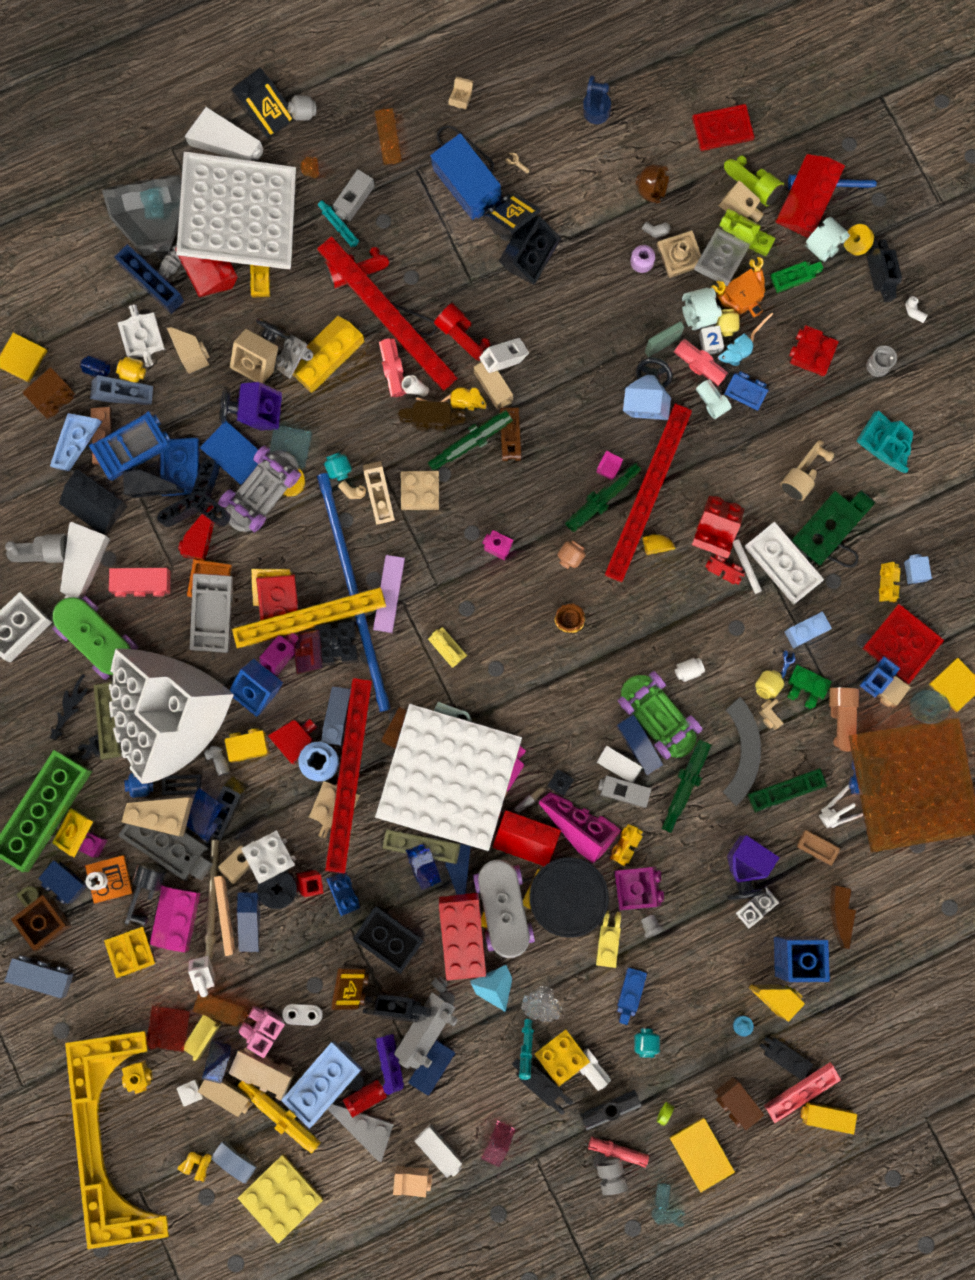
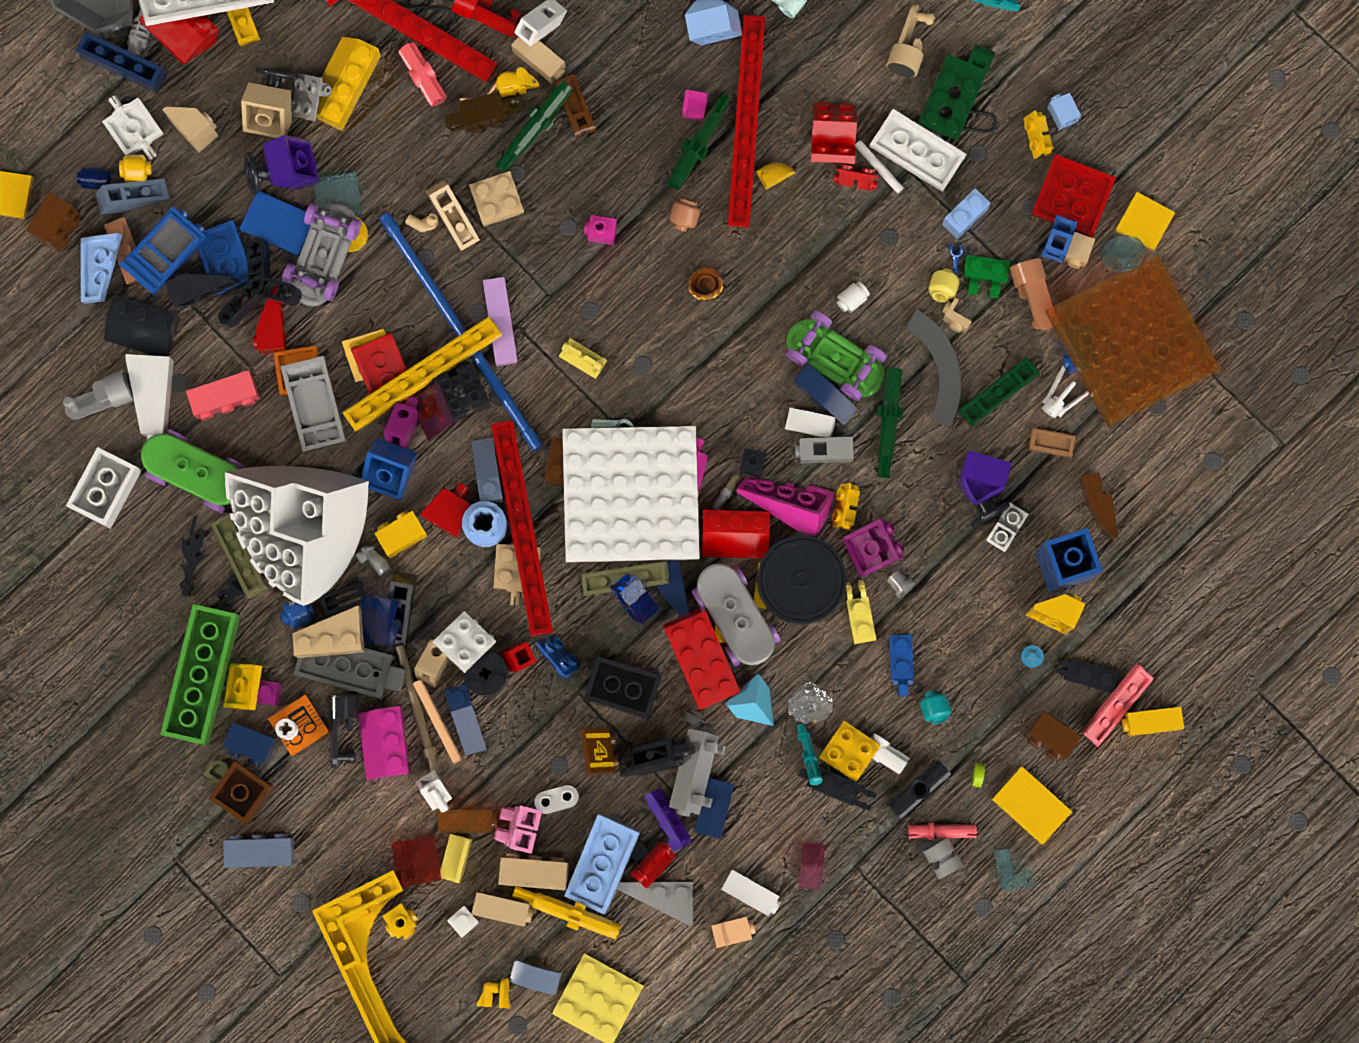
camera: 15 degrees left, 0 degrees up
yellow slope [104,927,155,978] -> none
clear blue slope [202,1041,231,1084] -> none
teal head [324,452,352,481] -> none
white cone [402,375,429,397] -> none

